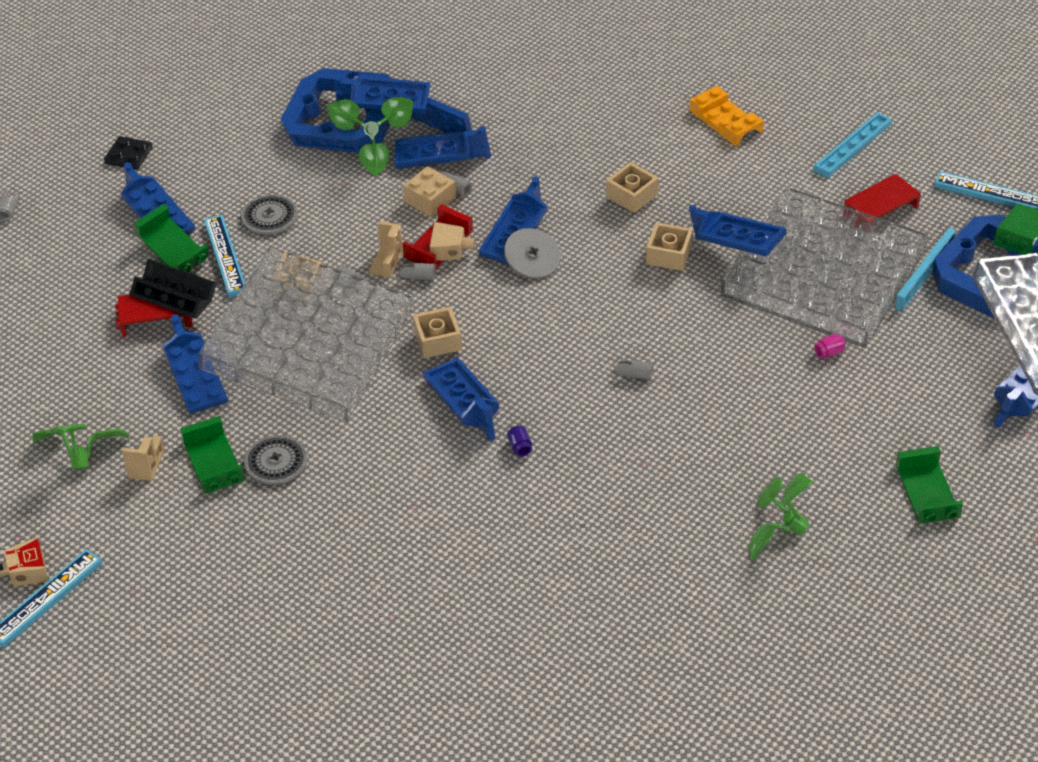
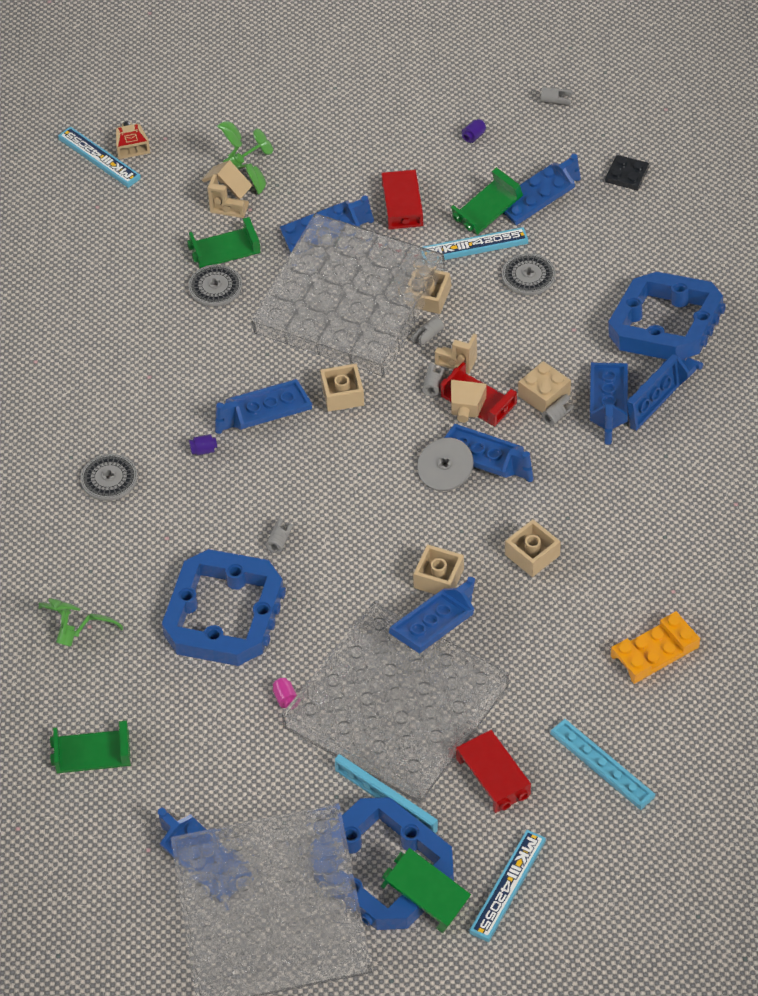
camera: 95 degrees right, 5 degrees up
black slope [129,259,217,319] -> none
bright green plant [327,97,414,176] -> none
blue hinge [334,75,431,114] -> none
none -> piece [80,454,138,501]
none -> blue panel [162,549,286,666]
none -> tan panel [202,160,253,199]
none -> dark purple brick [462,119,486,143]

